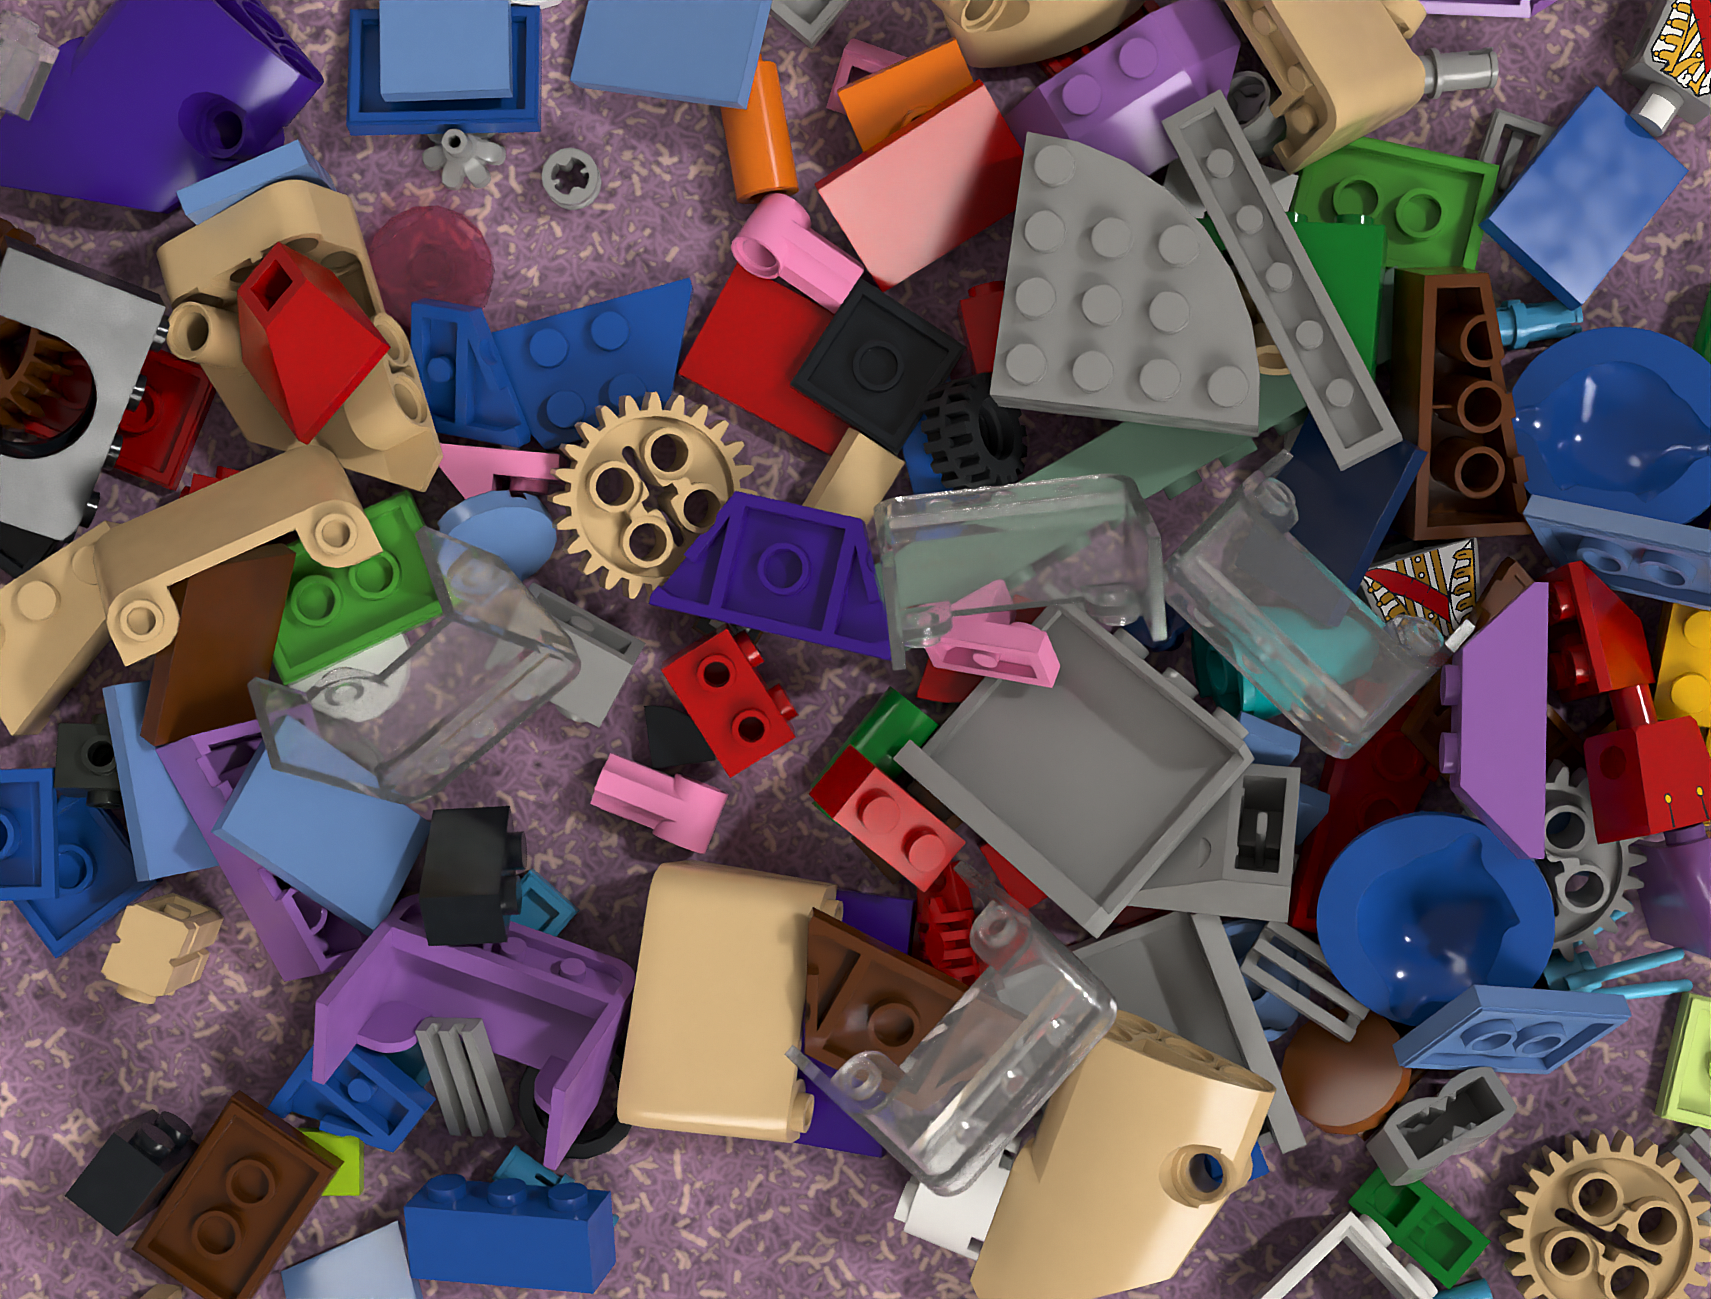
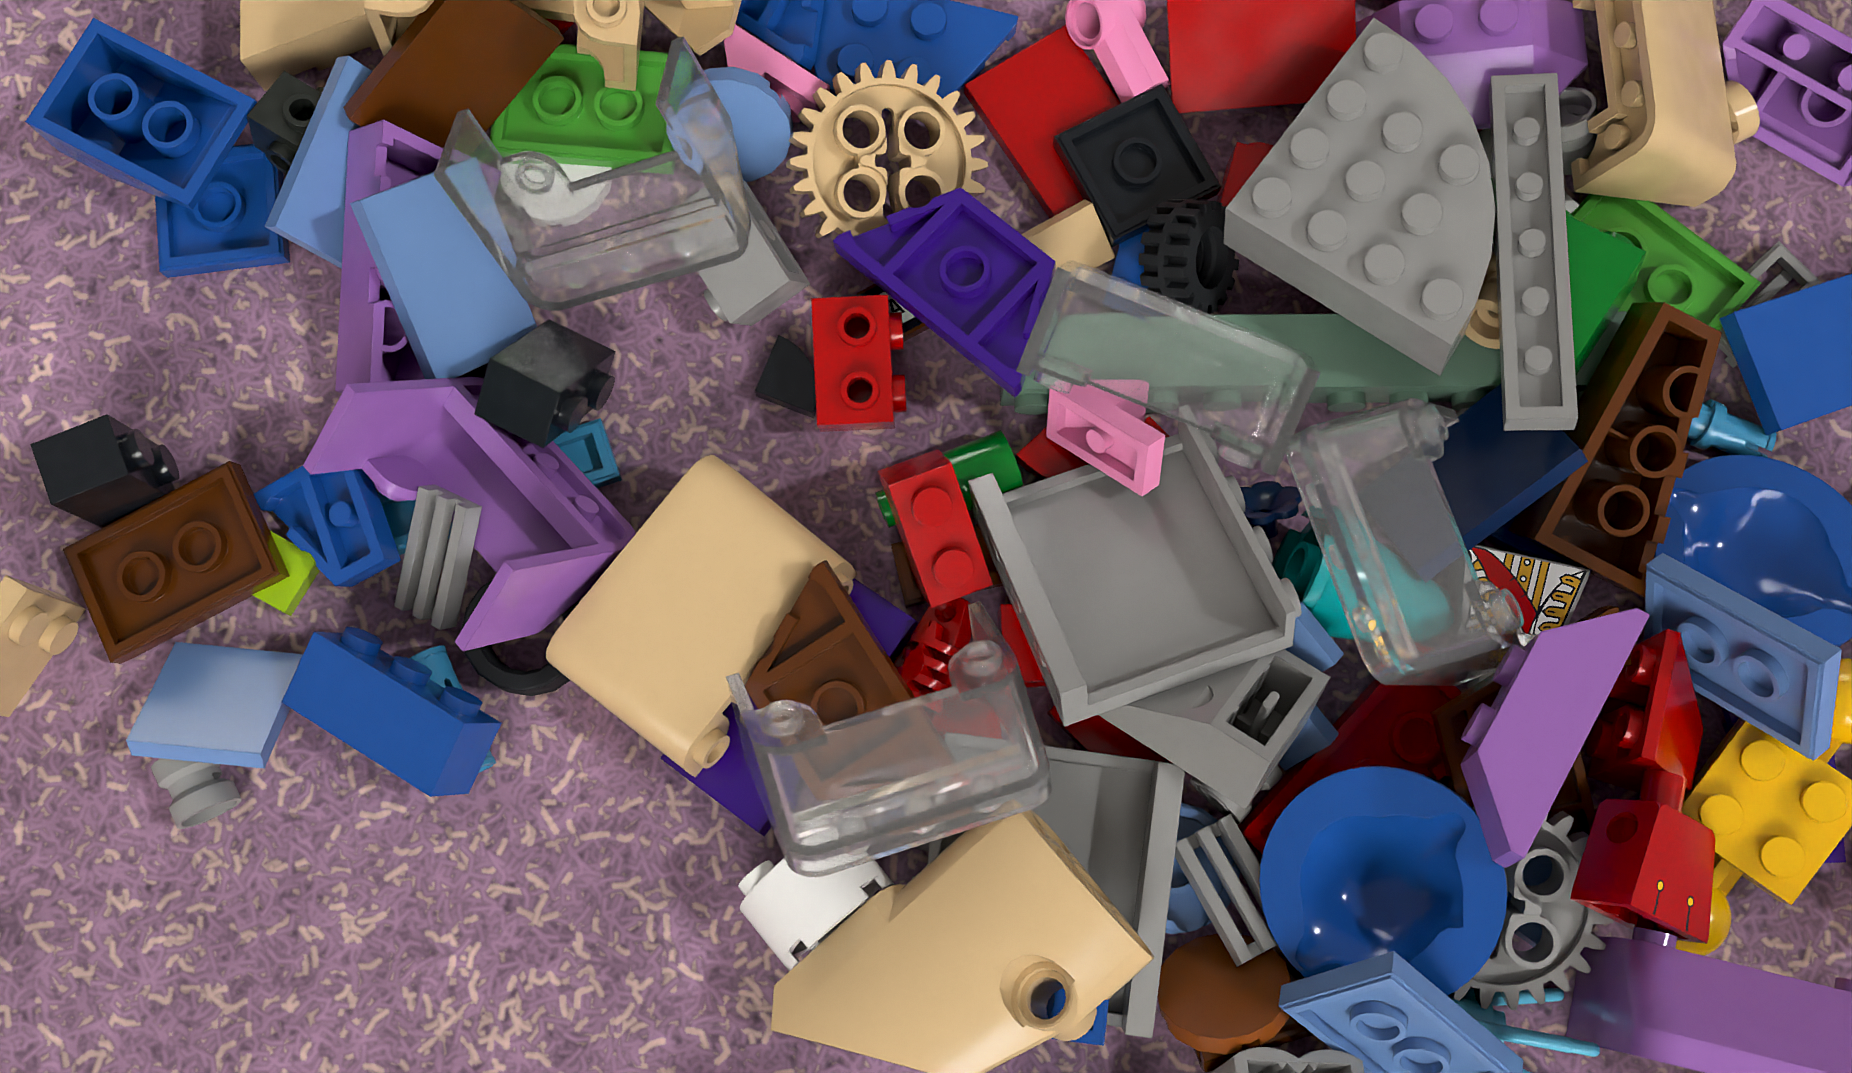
camera: 25 degrees right, 10 degrees down
tan brick [101,893,224,1004] -> none
bright pink piece [590,753,729,854] -> none
light grey pin [1418,47,1499,100] -> none

